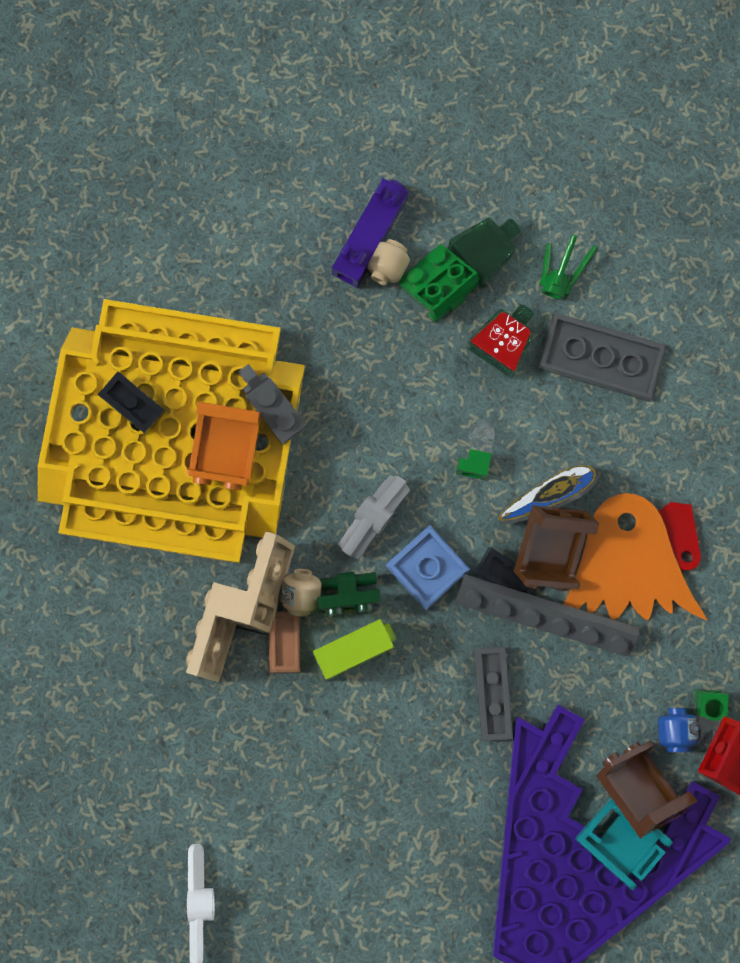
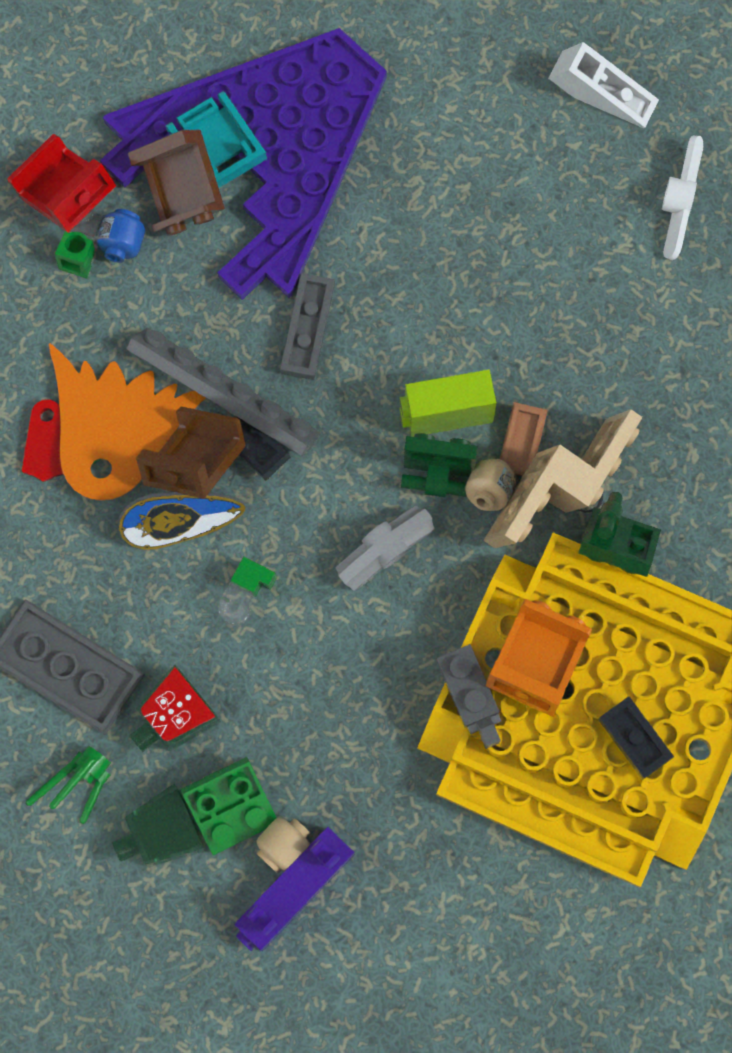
camera: 155 degrees left, 5 degrees down
medium blue plate [385,525,471,611] -> none
none -> dark green plate [578,492,661,577]

